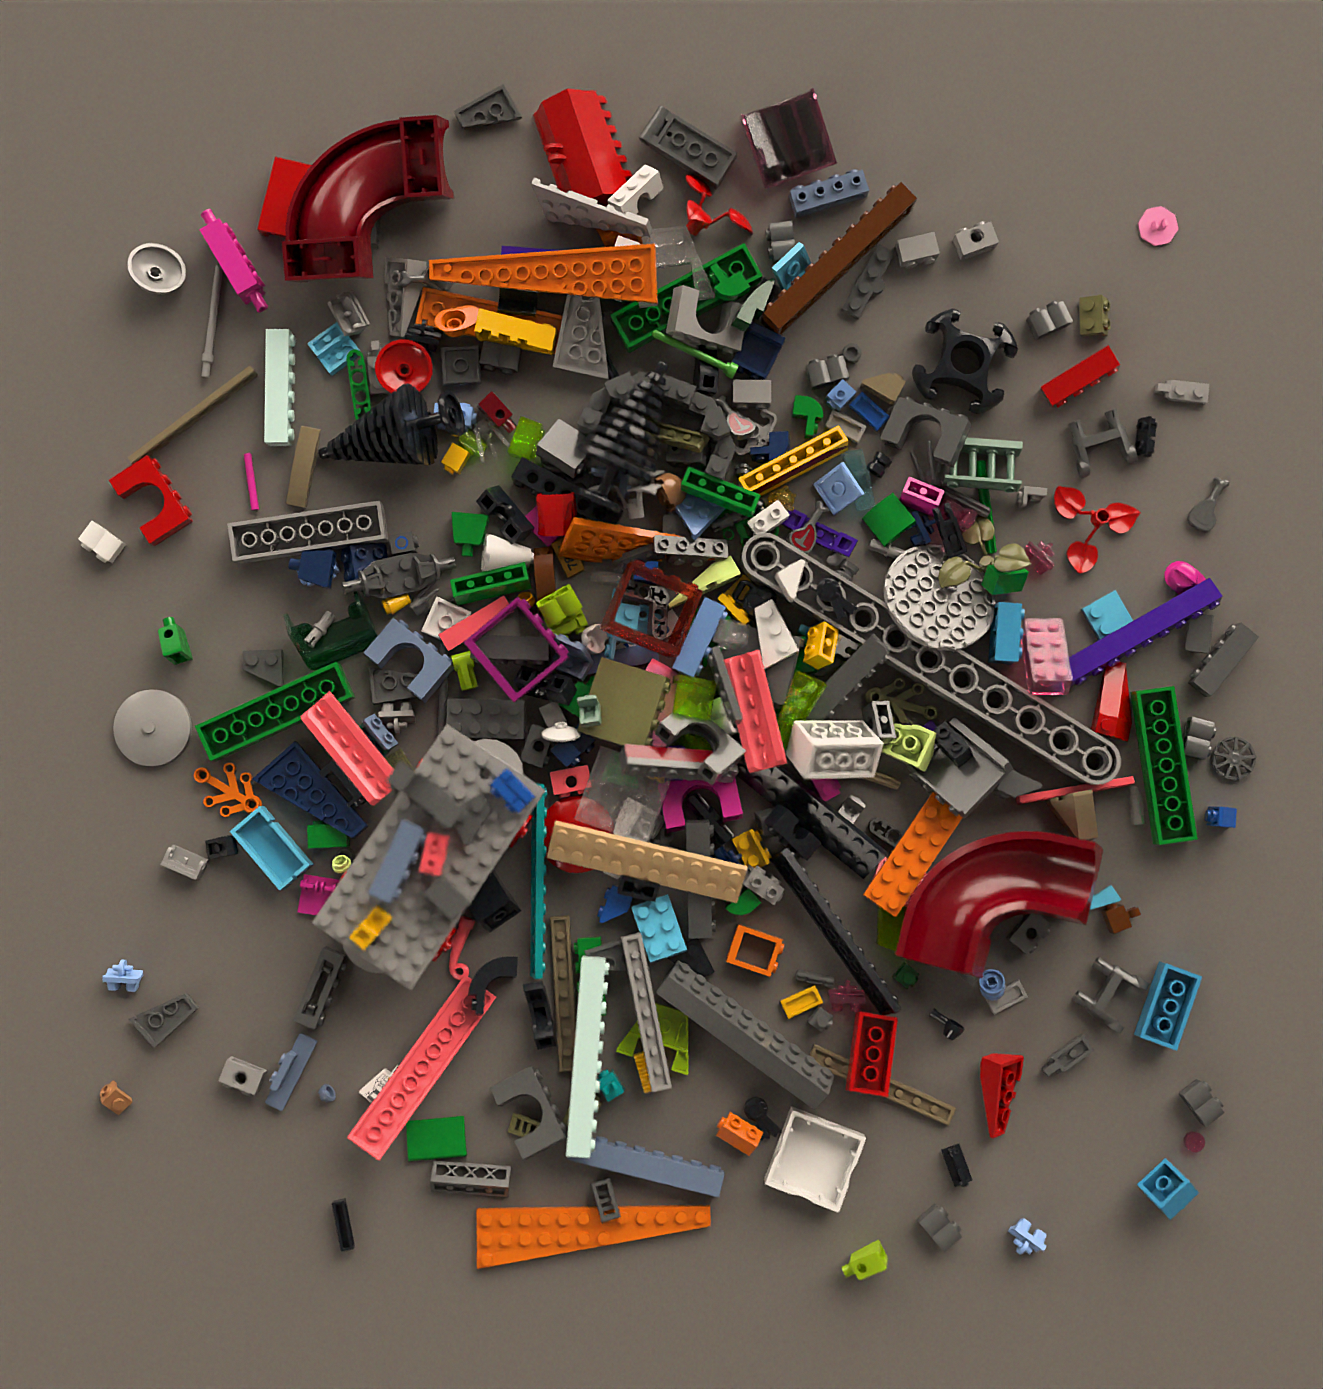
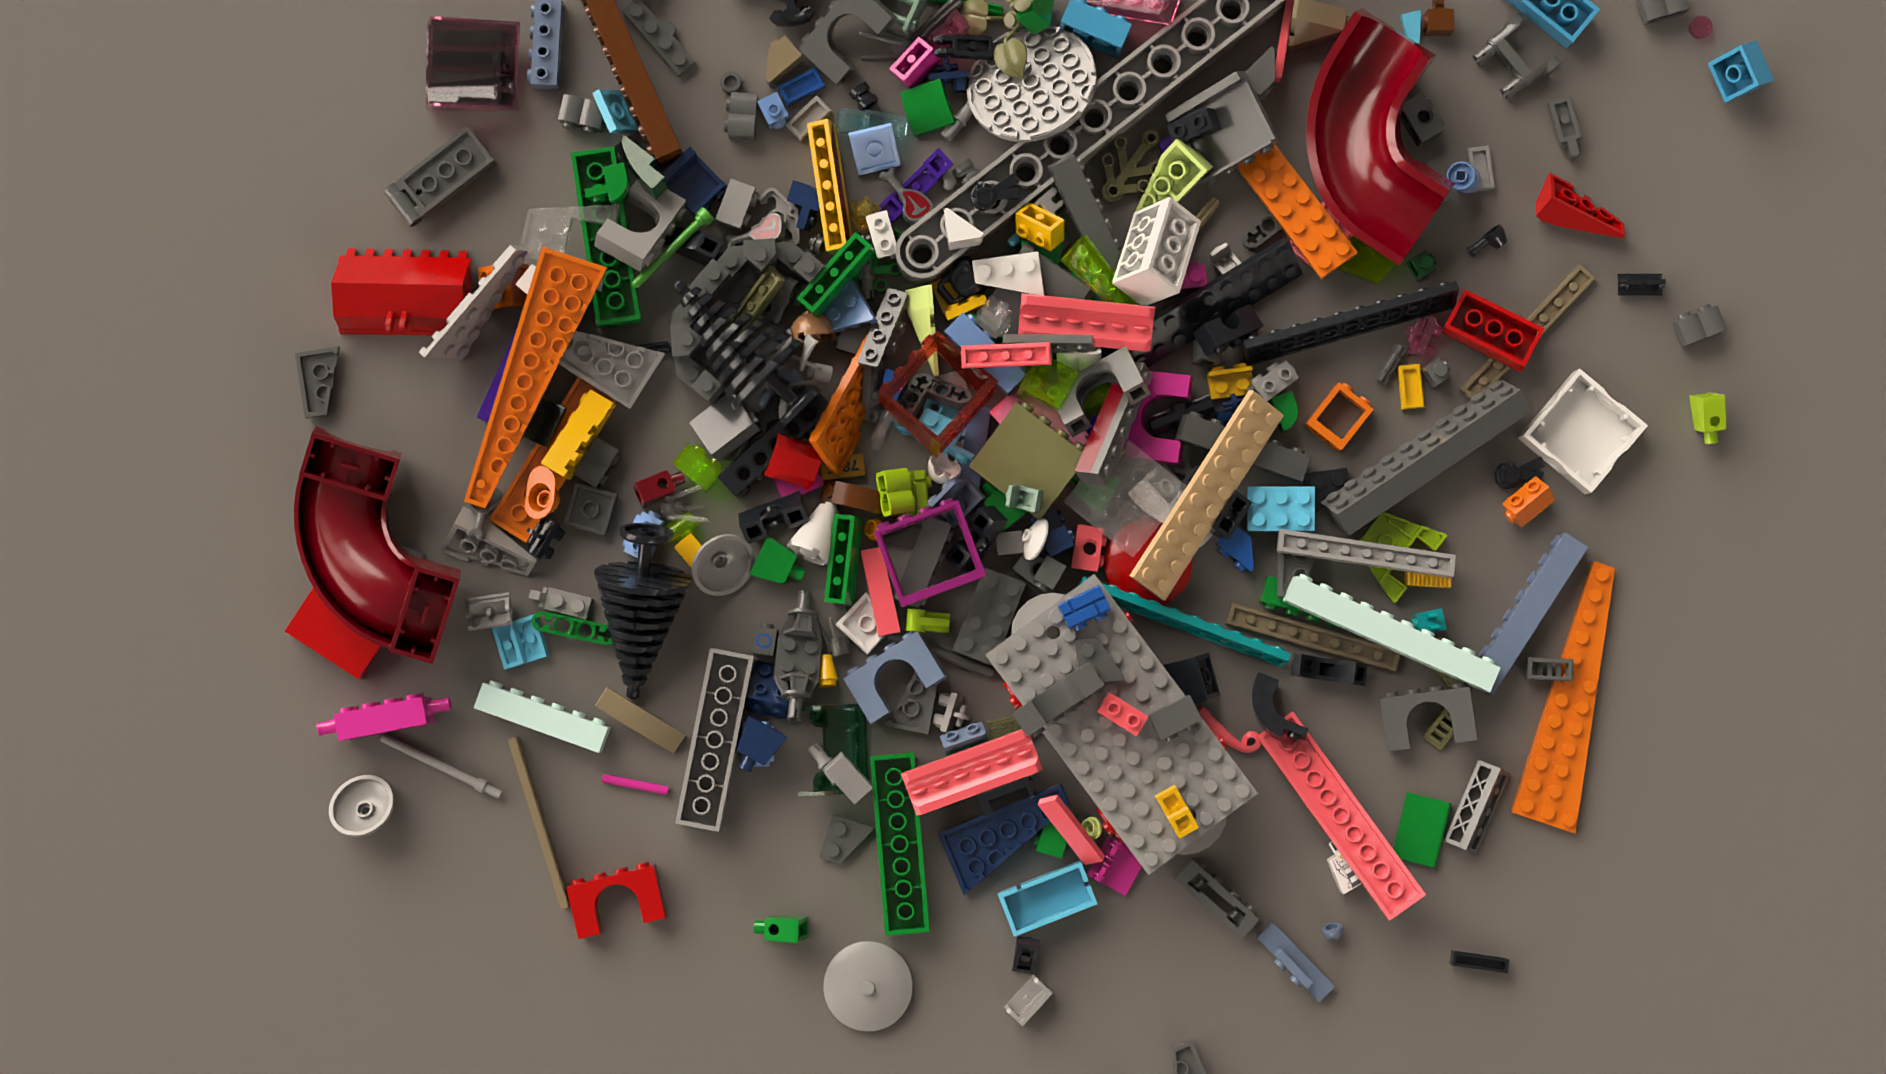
camera: 70 degrees left, 0 degrees up
white brick [78,521,126,563] -> none
orange plant [194,763,262,817] -> none
light grey brick [219,1056,267,1096] -> none
sand blue brick [368,820,427,903] -> none
red dish [375,339,433,393] -> none
white arch [607,165,663,214] -> none
red plant [685,174,753,236] -> none
green brick [792,395,823,439] -> none
dark grey brick [861,701,896,745] -> none
light blue hips [1008,1218,1047,1255] -> none
none -> light grey dish [691,534,755,596]
none -> light grey hinge [825,751,873,804]
none -> coral tile [961,342,1052,368]
none -> dark grey brick [1033,556,1066,592]
none -> coral tile [1038,795,1105,865]

